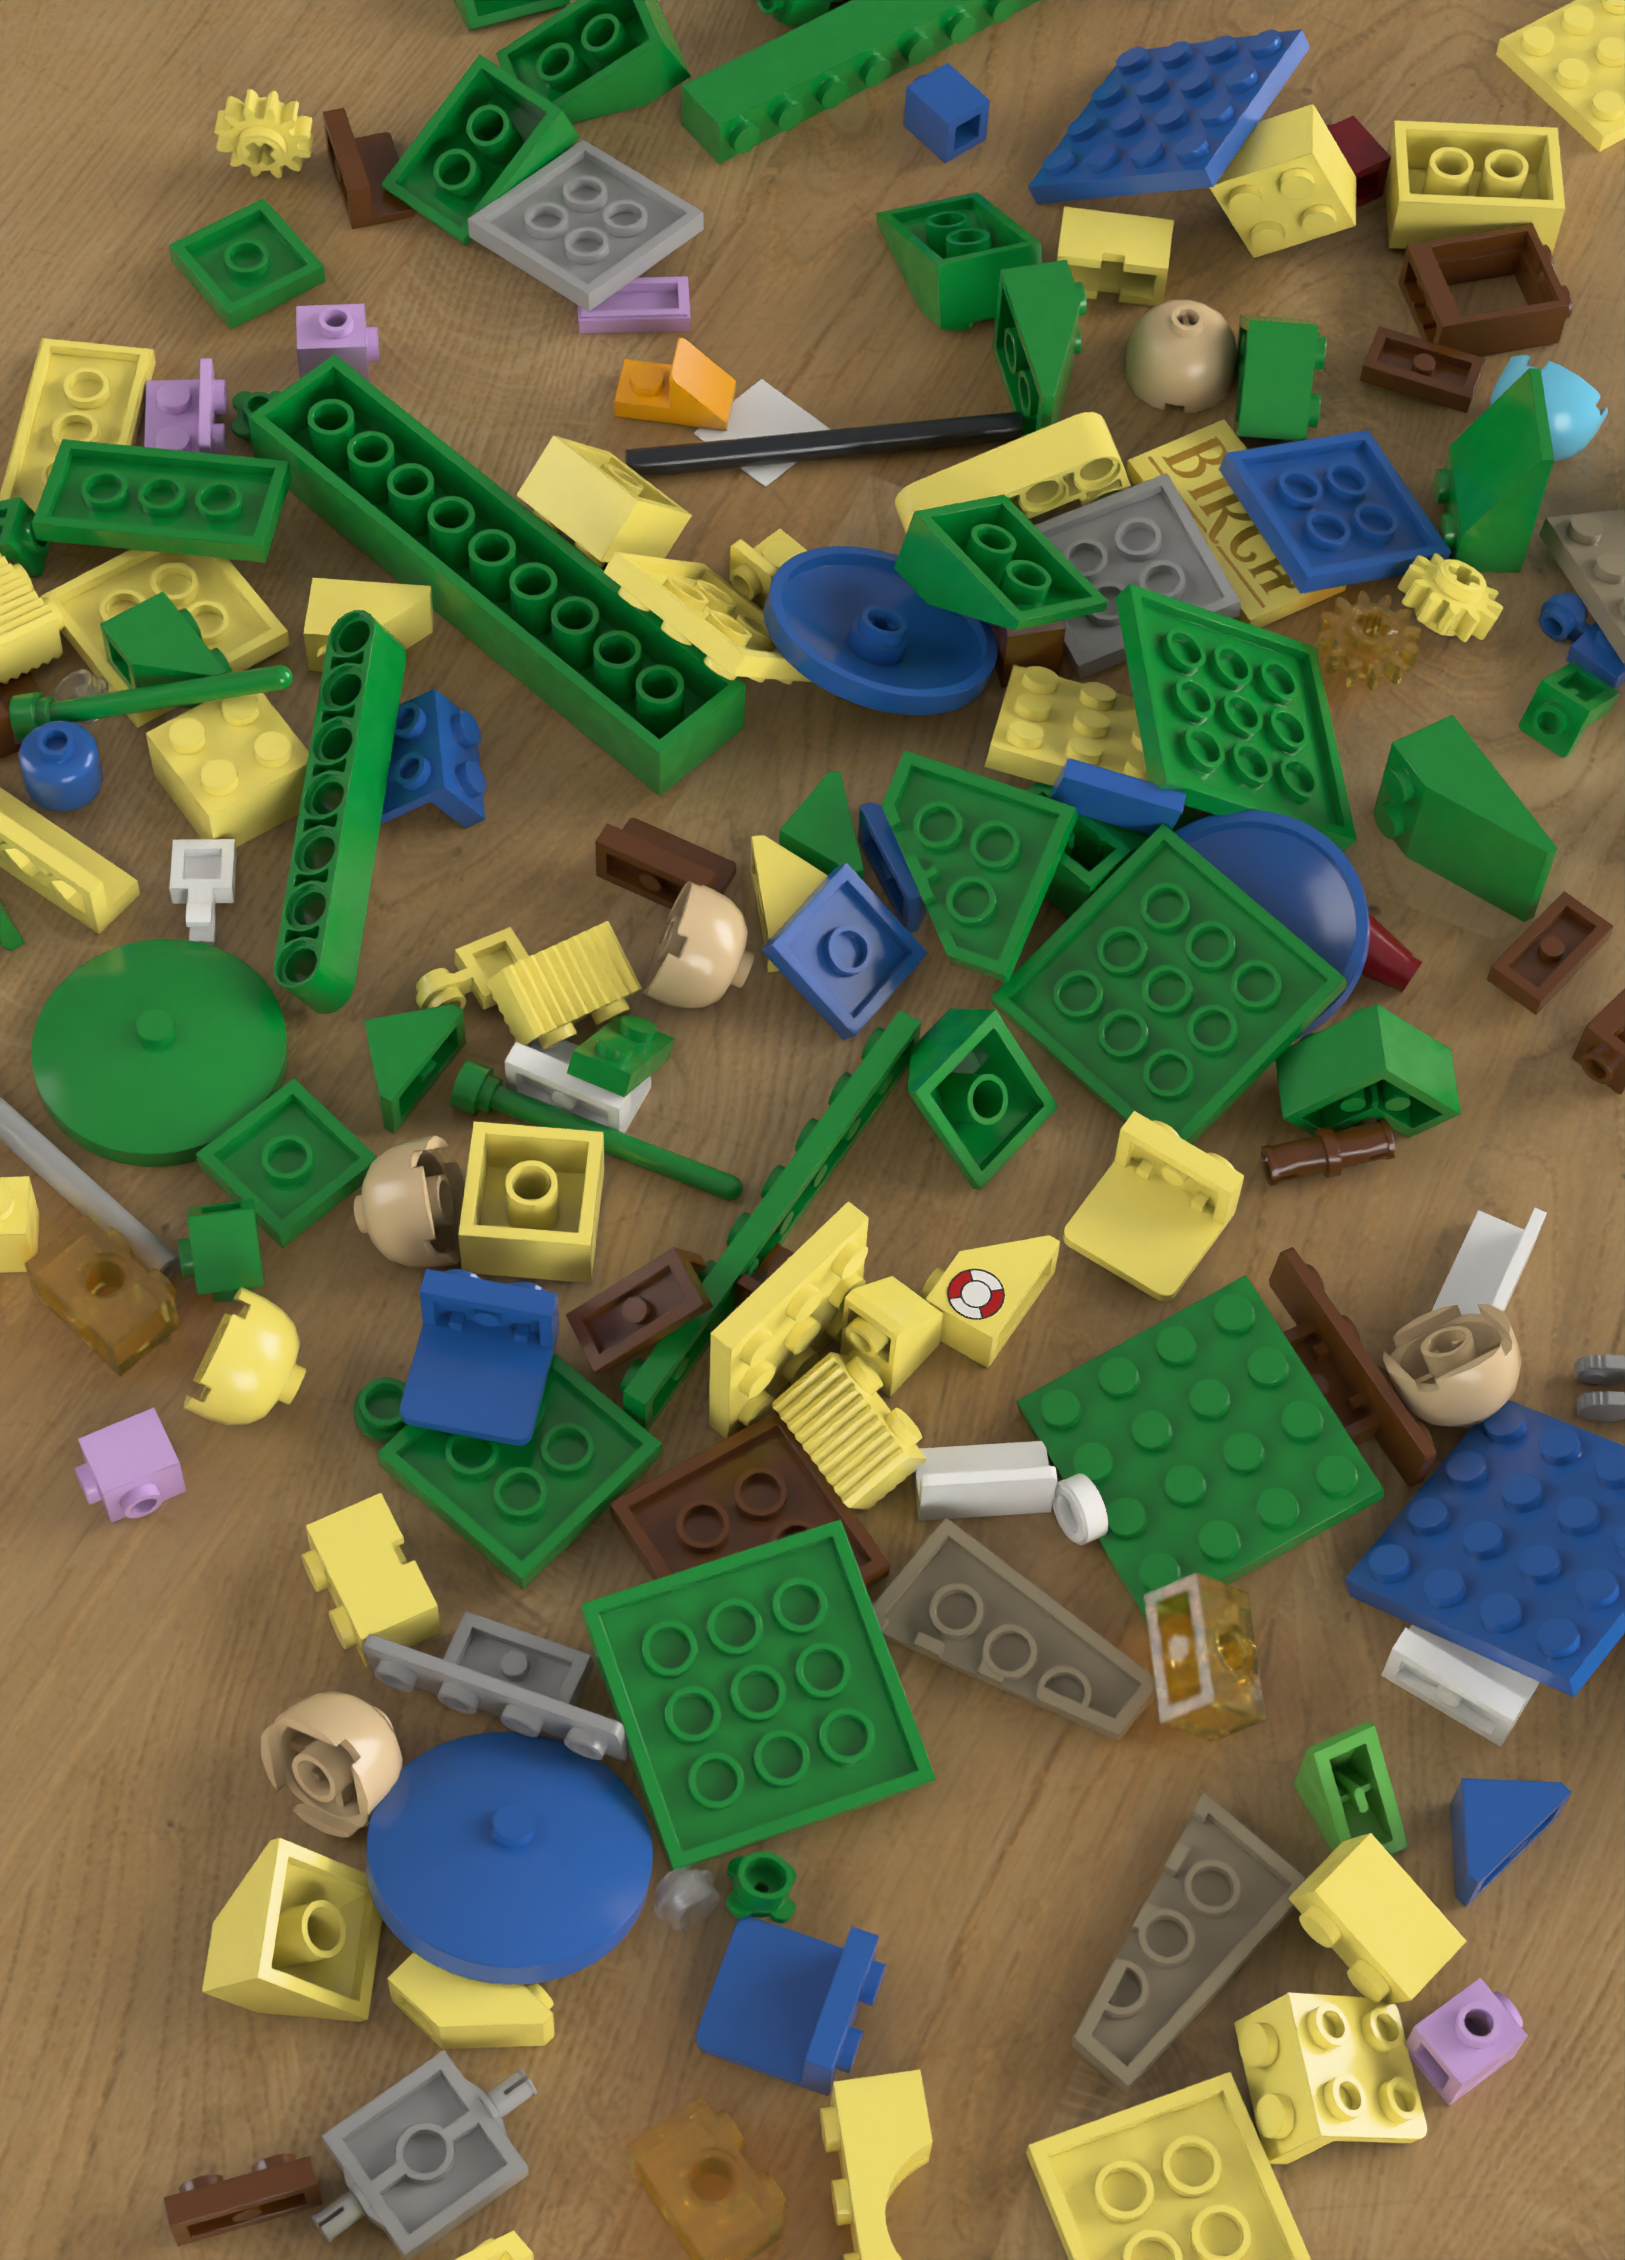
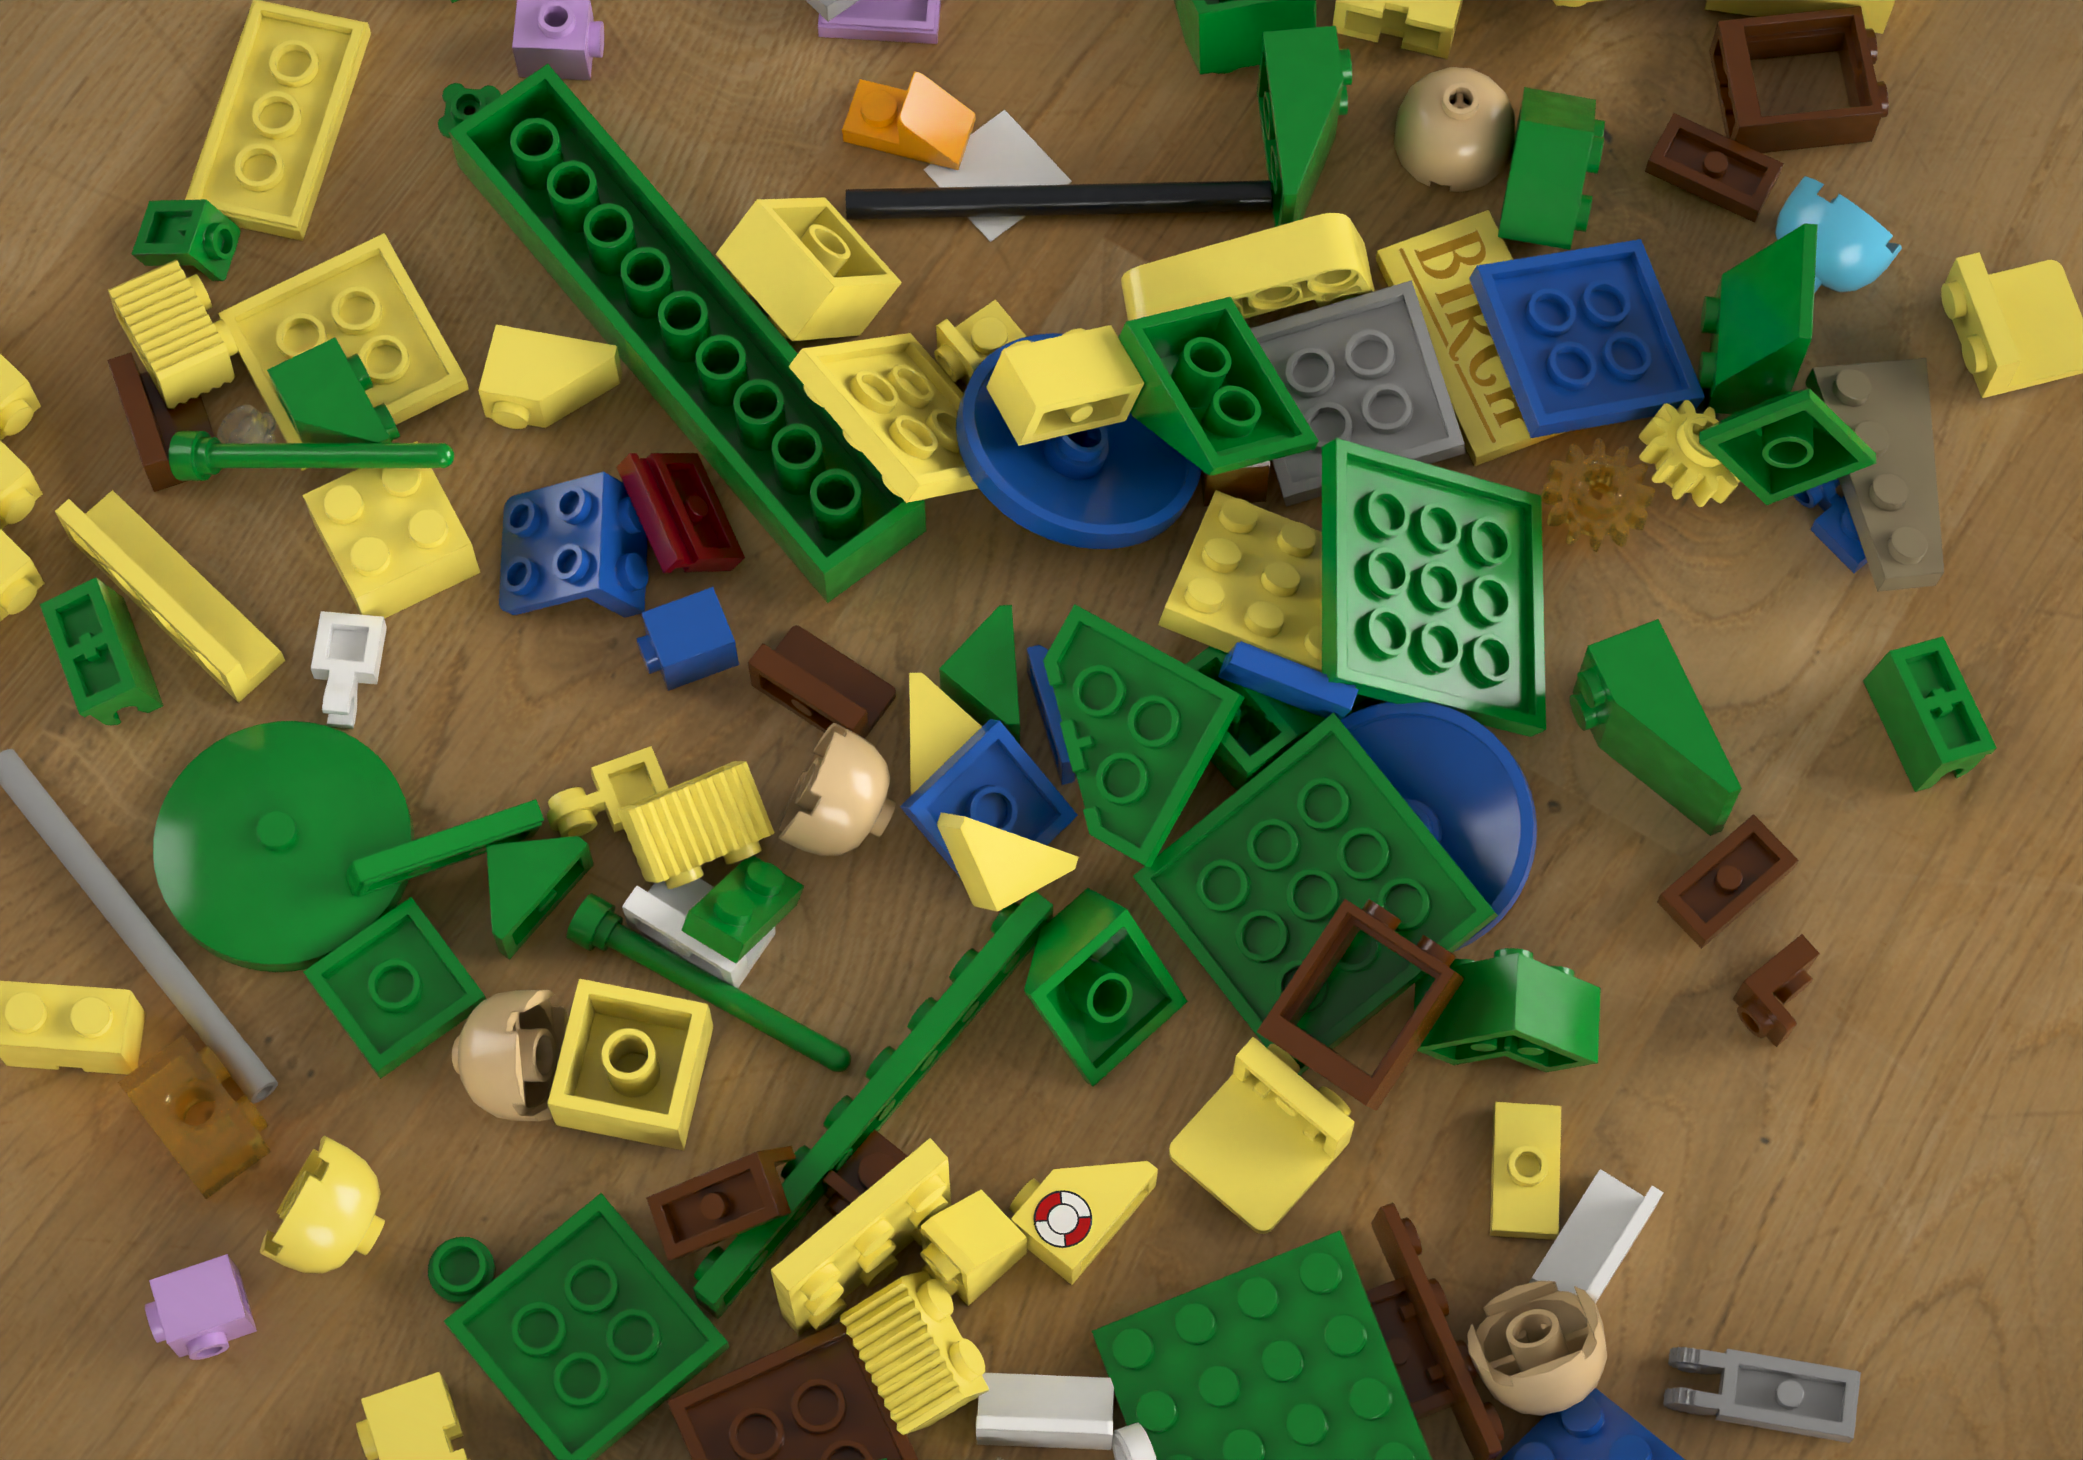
camera: 10 degrees right, 10 degrees up
blue head [18,721,103,812] -> none
green plate [32,439,292,563] -> none
lavender bracket [144,358,227,455] -> none
green brick [178,1199,264,1302] -> none
green beam [273,610,406,1014] -> none
blue bracket [400,1269,559,1446] -> none
reddish brown pin [1261,1119,1395,1186] -> none
dark red cone [1361,913,1423,993] -> none
green bracket [1519,661,1621,757] -> none
none -> green tile [345,799,544,897]
none -> dark red plate [616,453,745,573]
none -> blue brick [636,587,739,691]
none -> light yellow slope [937,812,1079,912]
none -> light yellow brick [986,325,1144,446]
none -> reddish brown window [1257,899,1464,1111]
none -> light yellow plate [1490,1102,1561,1240]
none -> green slope [1699,388,1876,505]

